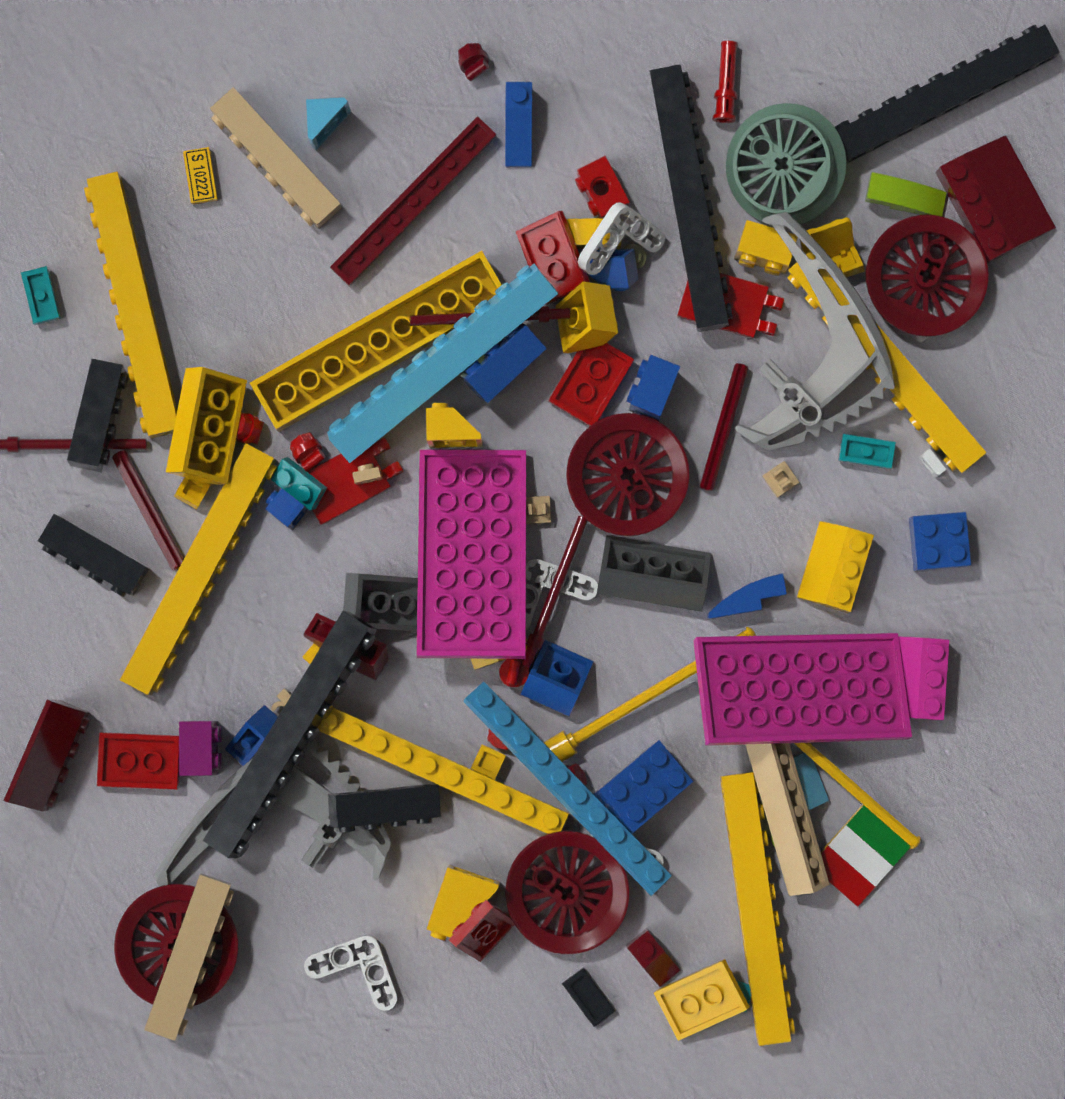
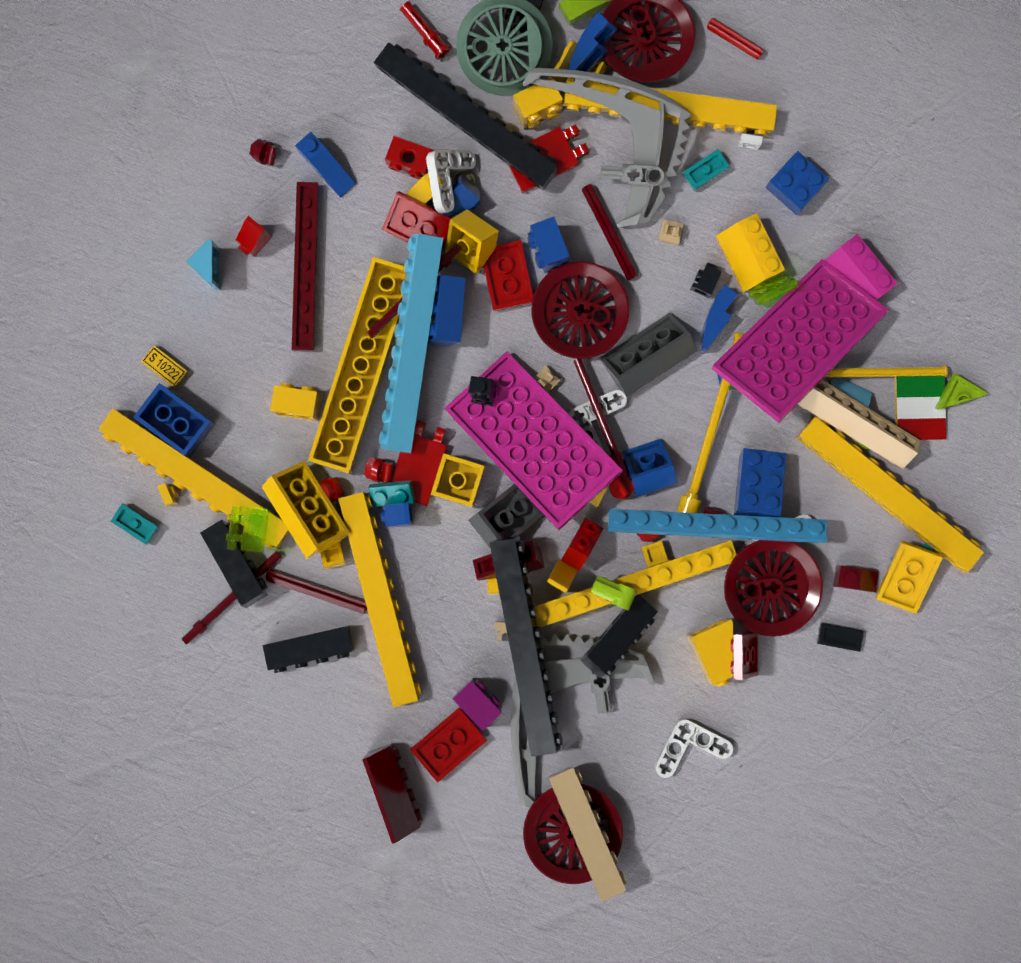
camera: 45 degrees left, 0 degrees up
tan brick [210,87,342,229] -> none
blue slope [225,705,278,766] -> none
tan plate [353,464,383,485] -> none
yellow slope [426,403,483,448] -> none
none -> blue brick [133,383,215,458]
none -> yellow plate [157,483,178,507]
none -> clear neon green plate [226,506,269,553]
none -> red slope [235,216,271,257]
none -> yellow brick [270,383,322,422]
none -> yellow brick [431,453,485,508]
none -> black brick [468,376,497,407]
none -> yellow slope [545,559,578,593]
none -> red brick [561,517,604,571]
none -> blue slope [568,11,618,72]
none -> lime piece [590,575,637,611]
none -> black brick [690,263,722,298]
none -> red axle [707,18,764,60]
none -> clear neon green plate [748,274,798,306]
none -> lime tile [935,373,988,410]

